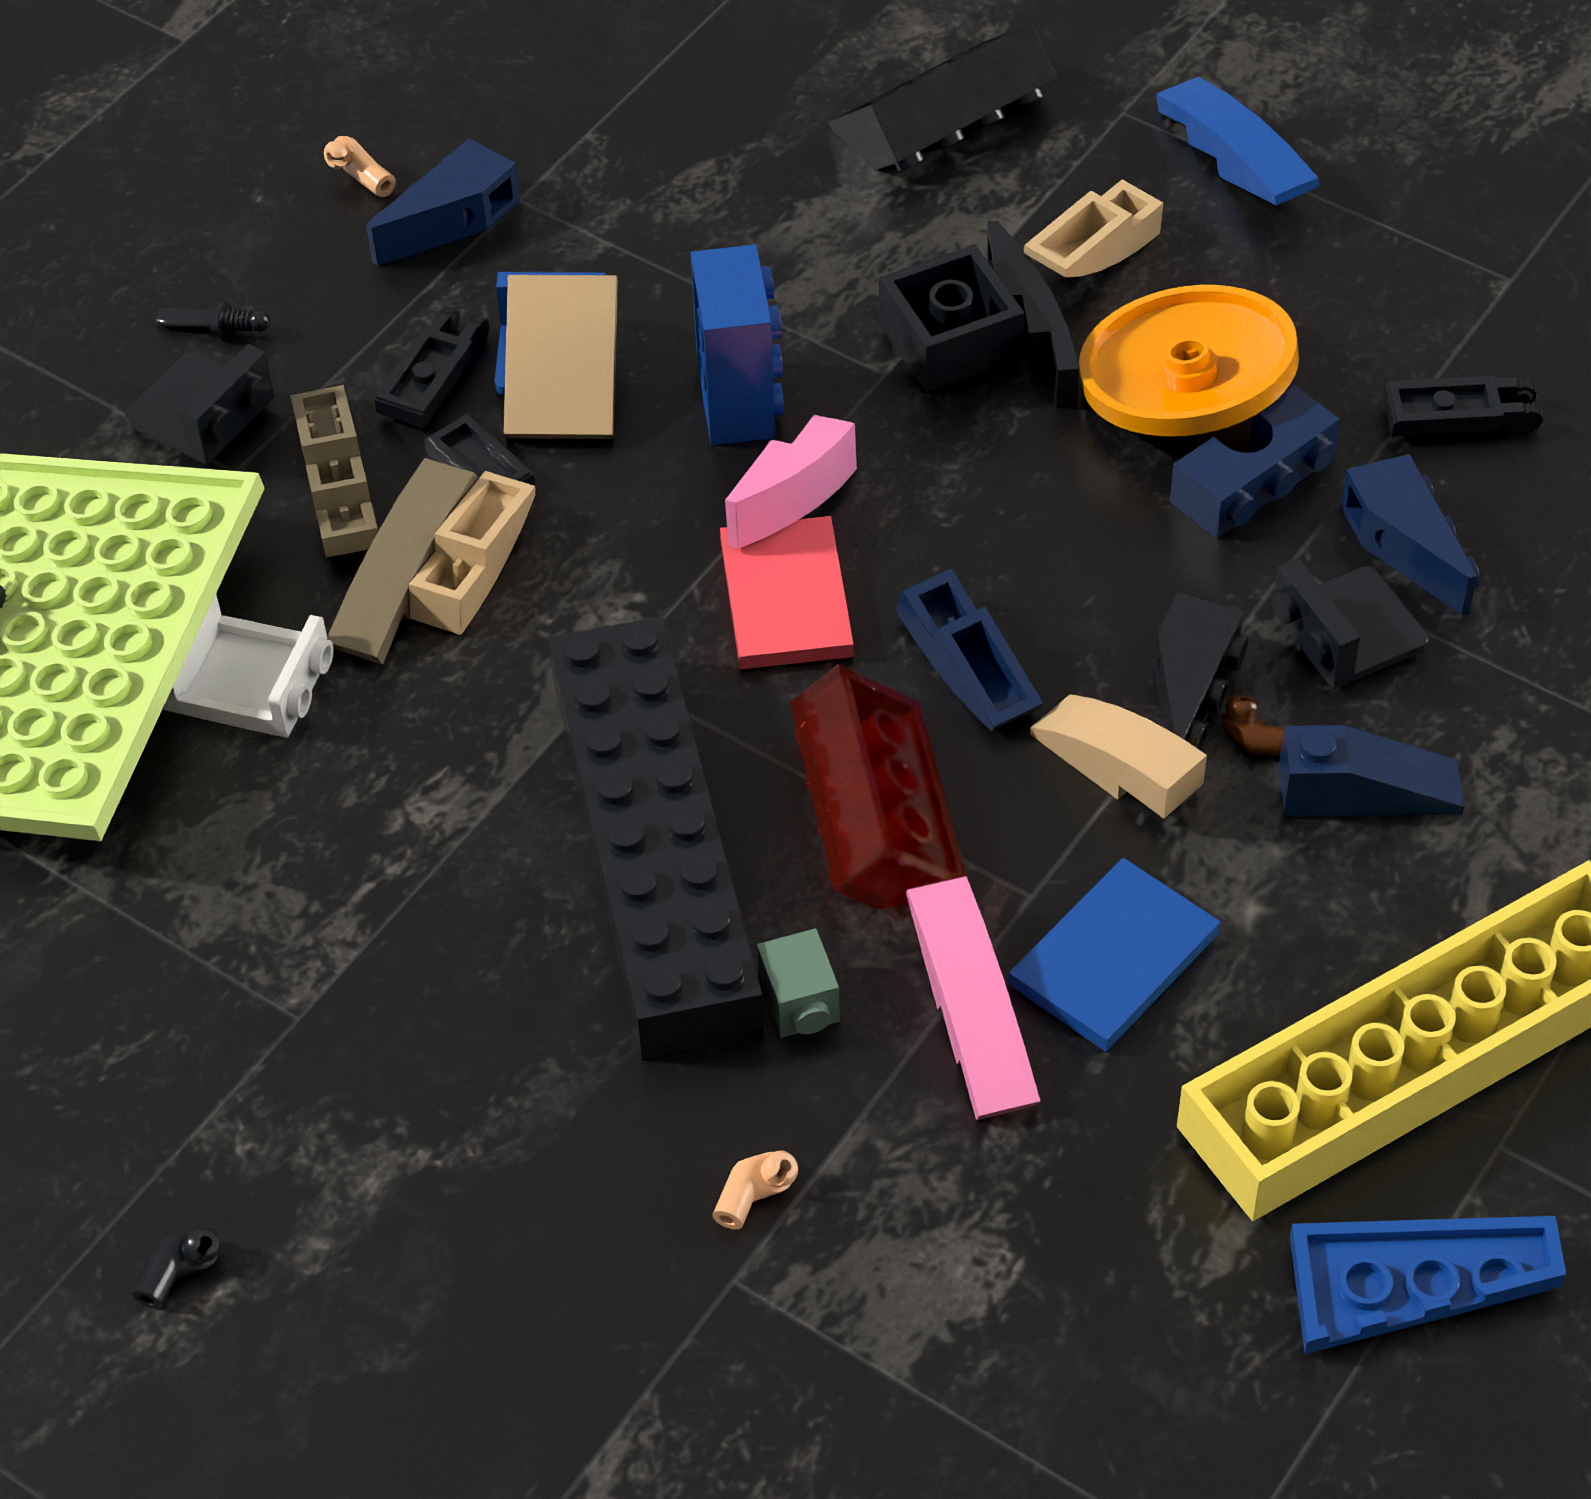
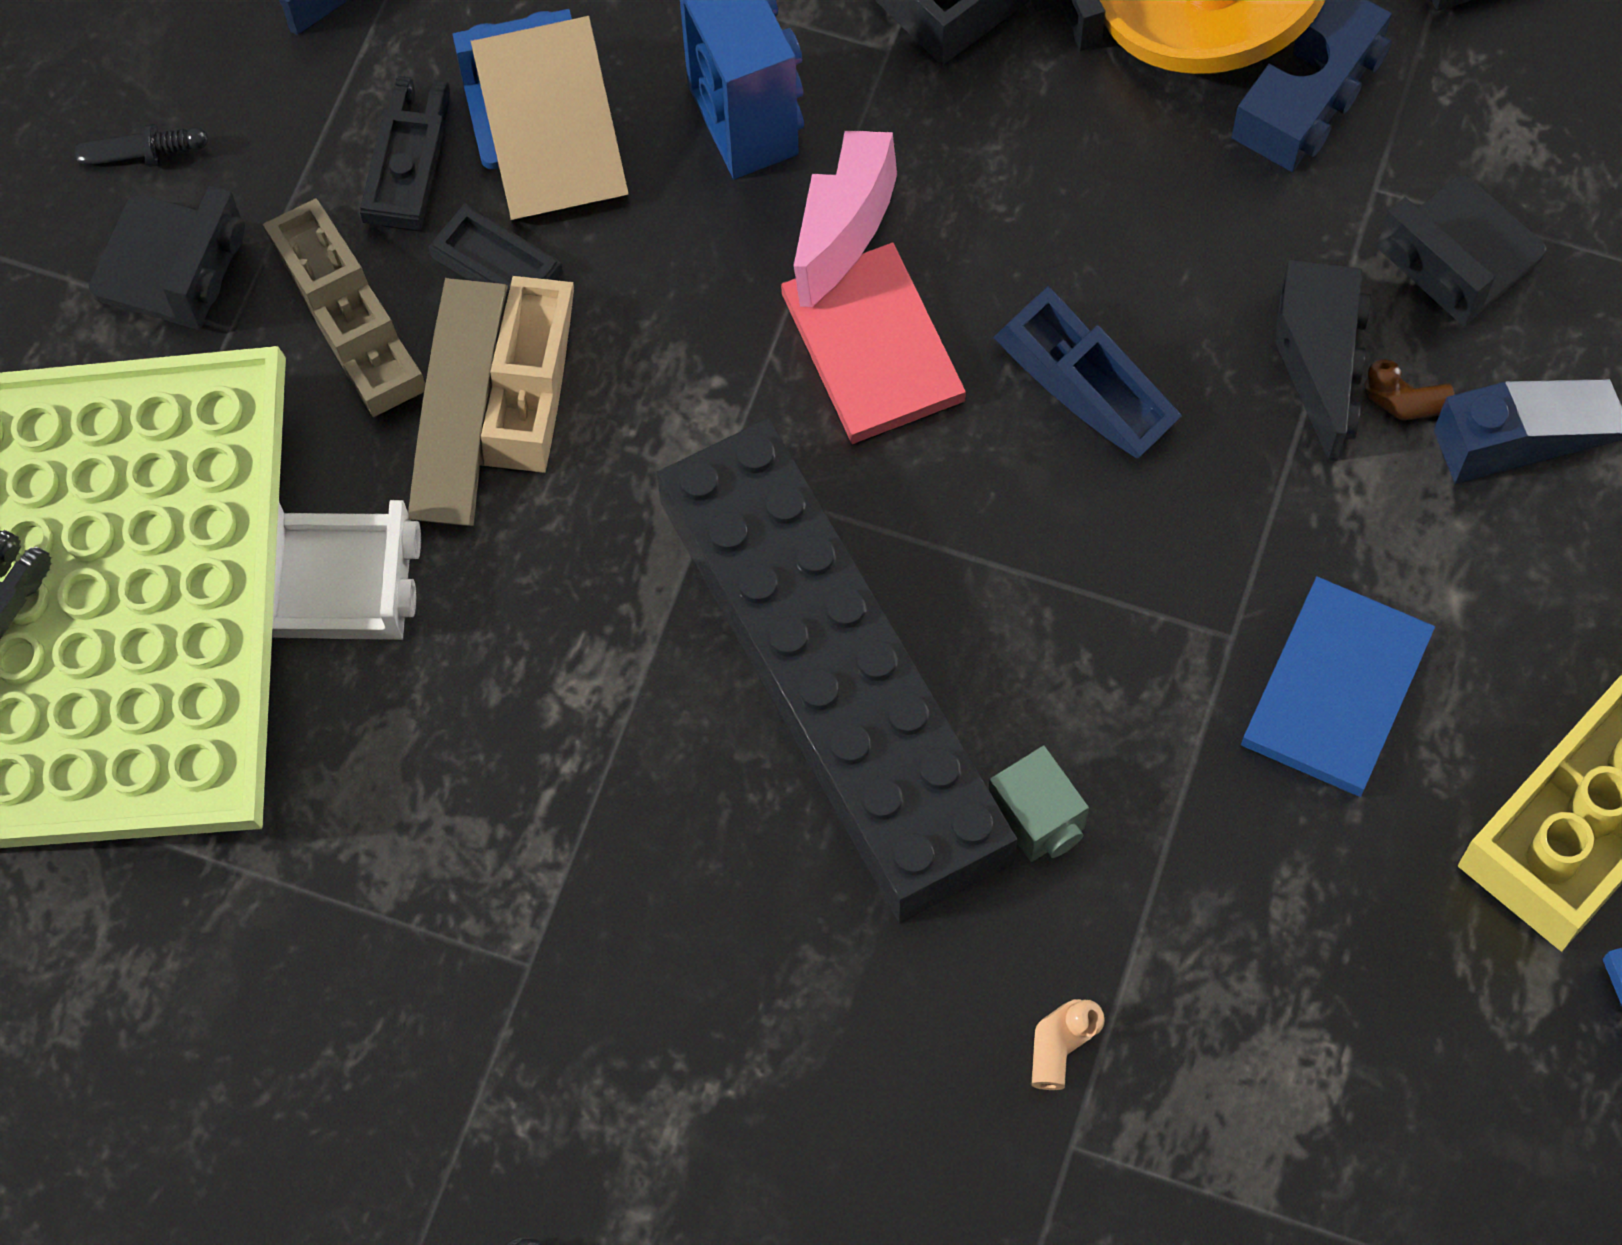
camera: 15 degrees left, 15 degrees up
clear red slope [790,664,966,909] -> none
bright pink slope [906,876,1040,1120] -> none
tan slope [1030,695,1207,818] -> none
dark blue slope [1341,454,1480,615] -> none

